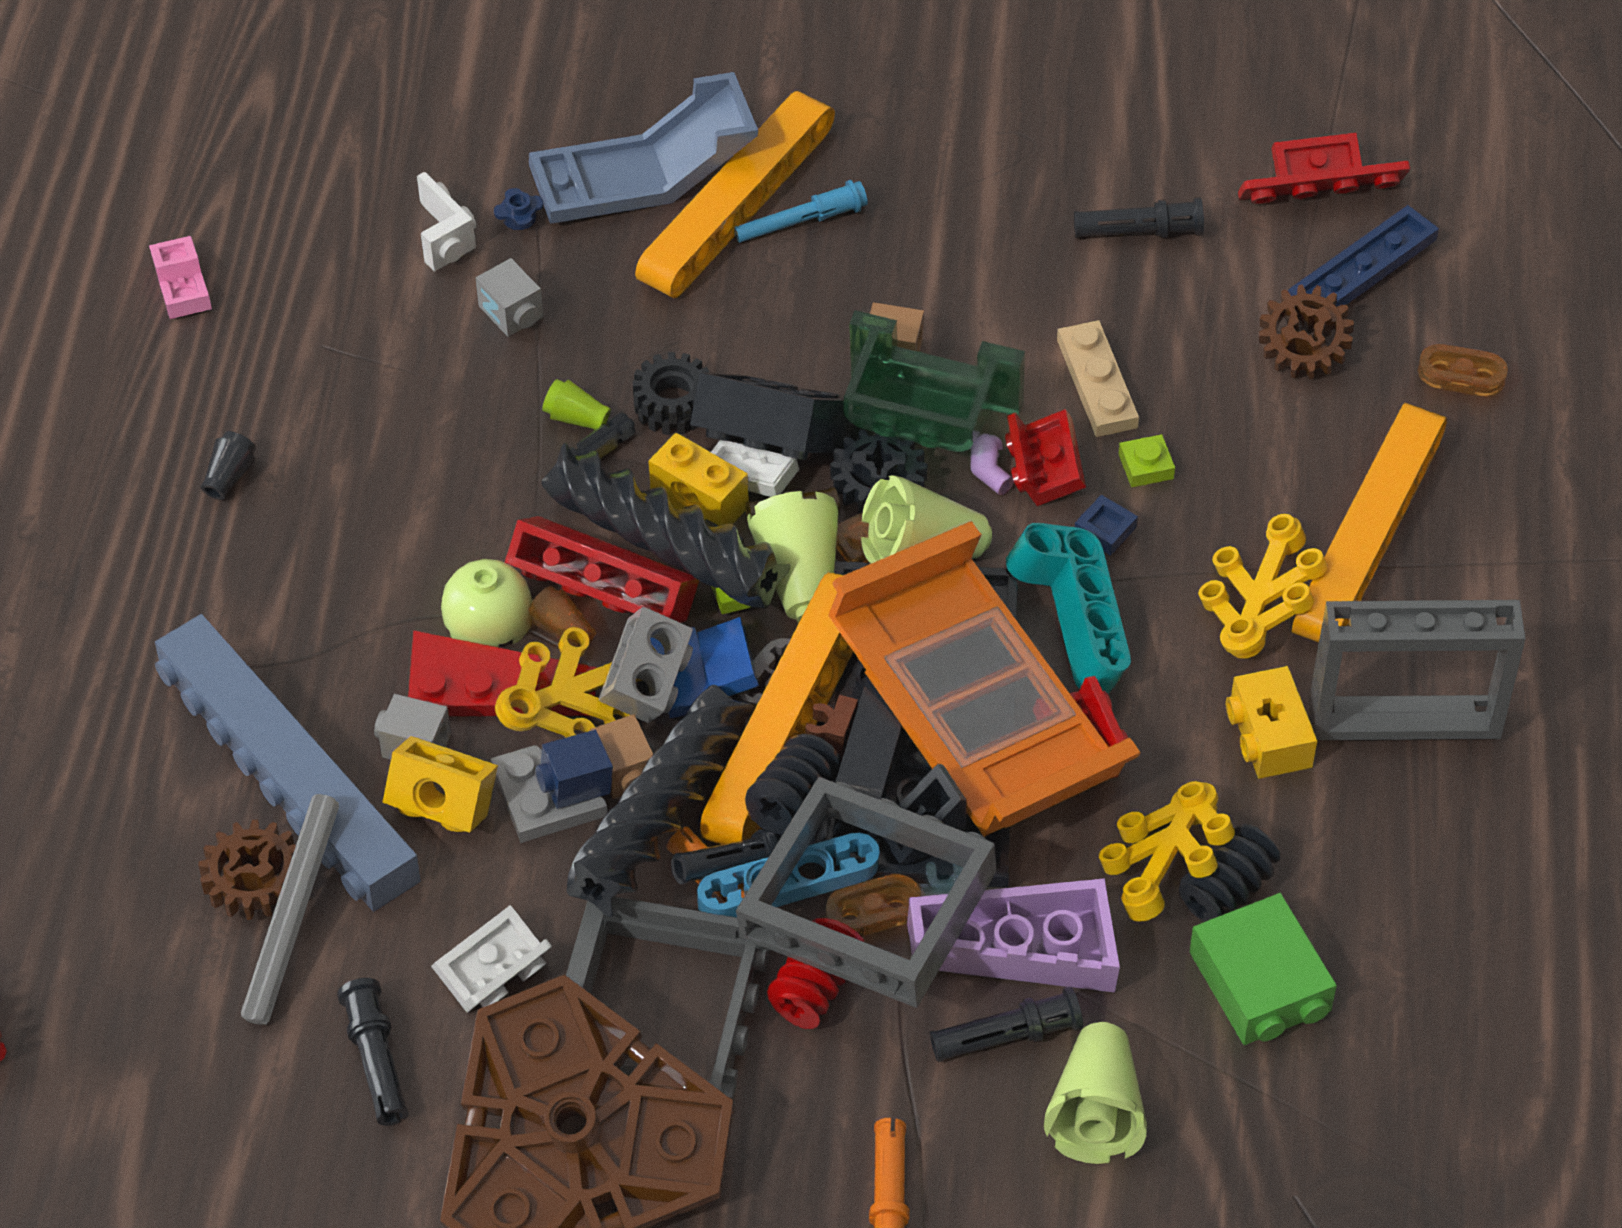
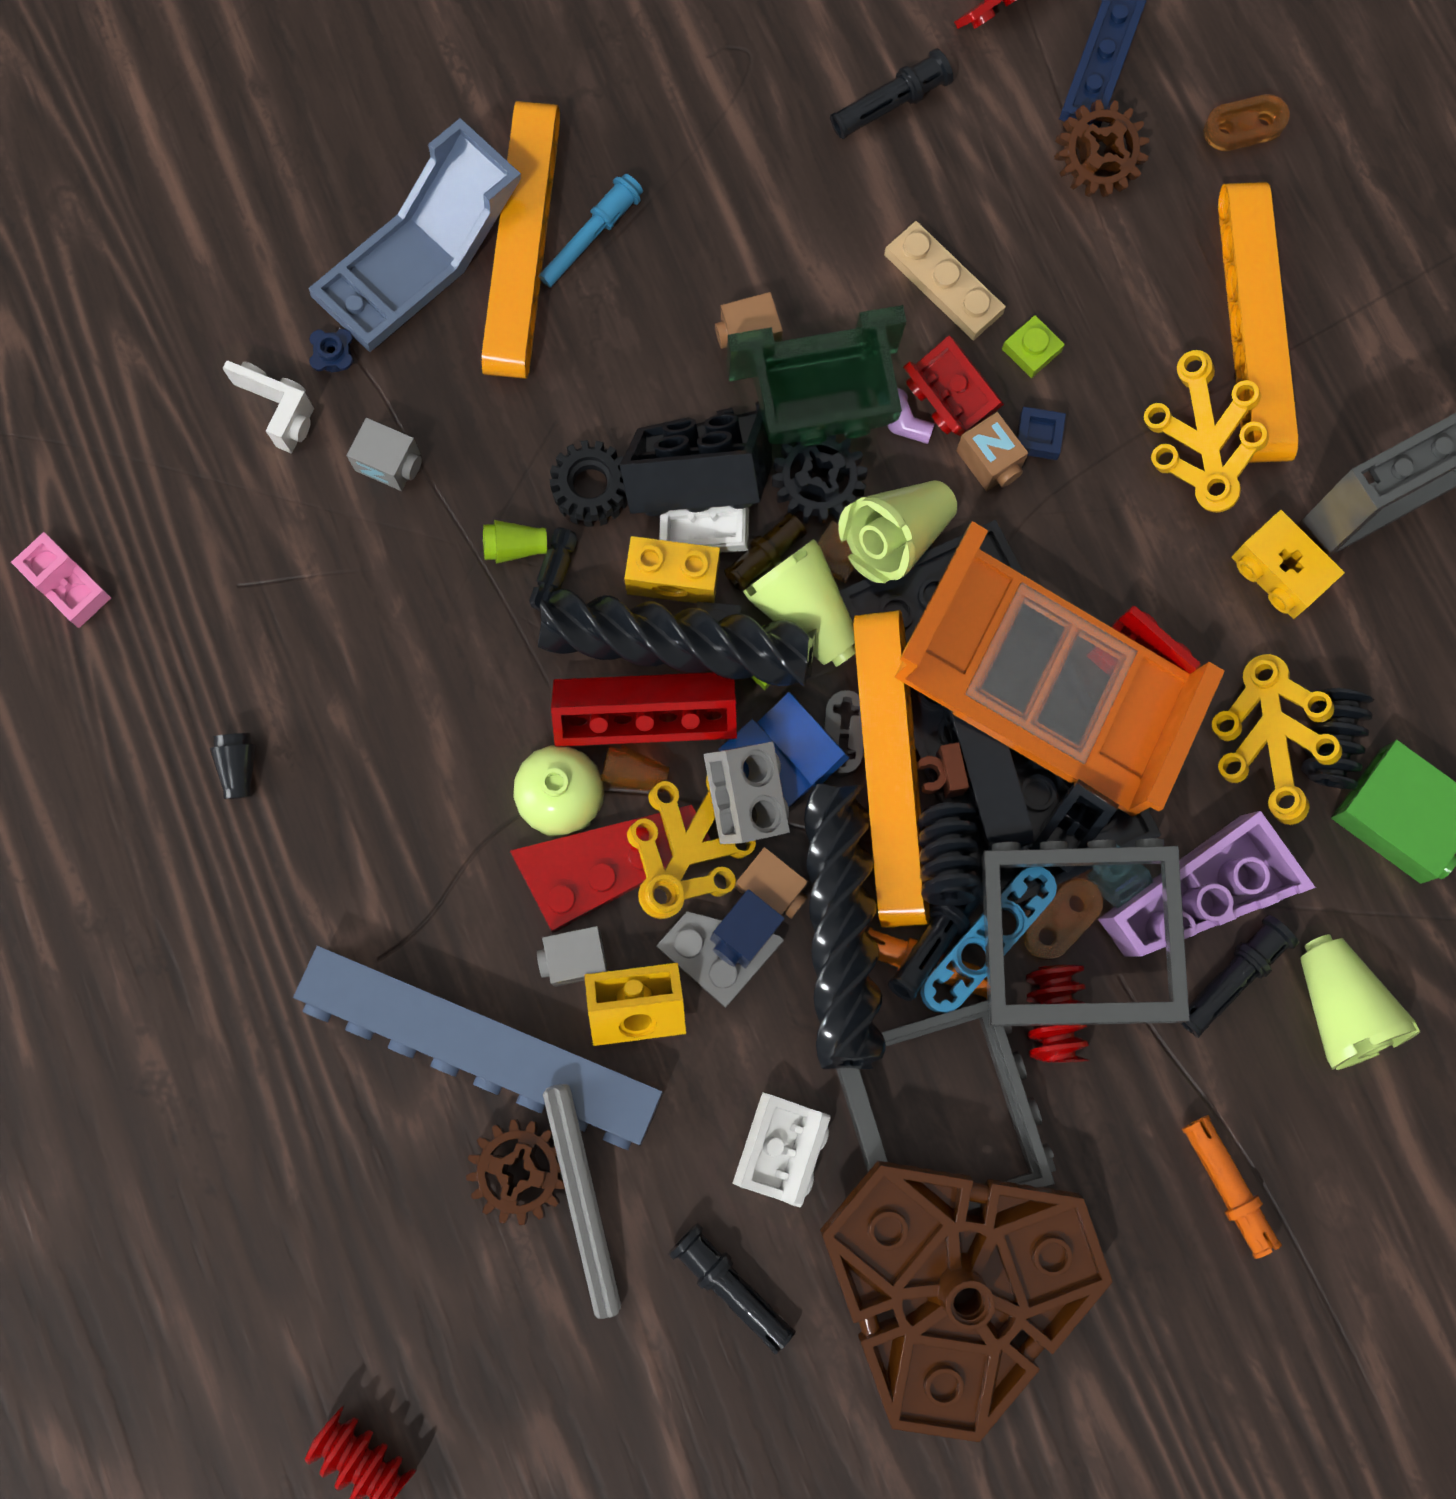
camera: 30 degrees left, 25 degrees up
teal beam [1006,523,1131,695] -> none
none -> medium nougat brick [956,412,1028,492]

